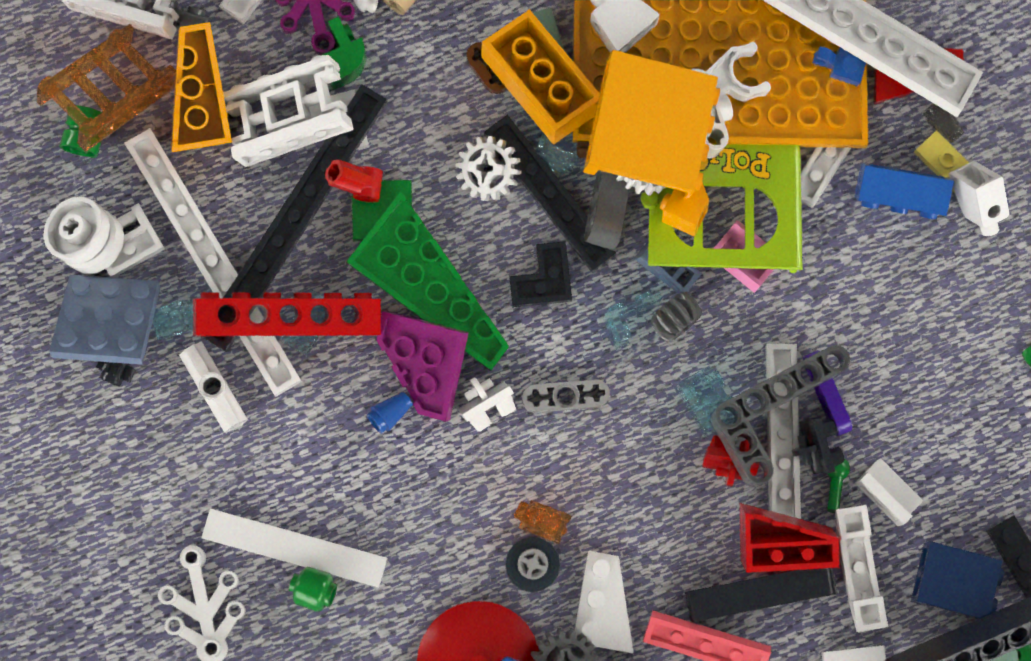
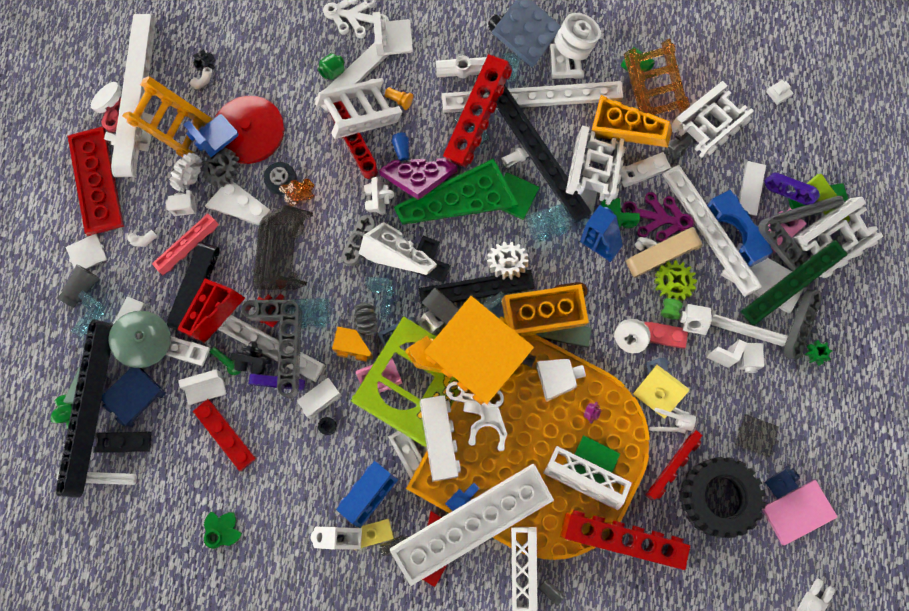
camera: 130 degrees right, 5 degrees down
red piece [325,160,383,202] -> none
none -> sand green dish [109,311,171,368]
none -> red plate [193,399,257,472]
none -> clear smoke windscreen [253,205,313,291]
none -> white panel [297,378,342,420]
none -> white fence [315,78,402,139]
none -> black bush [318,417,337,435]
none -> red beam [330,101,378,179]
none -> light orange slope [332,326,373,362]
none -> white wedge [359,222,437,275]
none -> white bracket [373,12,413,56]
none -> light orange pin [384,87,413,110]
none -> white tile [418,311,444,335]
none -> white brick [420,395,461,482]
none -> white pin [502,147,529,168]
none -> clear light blue brick [526,204,570,242]
none -> blue wedge [580,205,623,262]
none -> white plate [619,152,671,188]

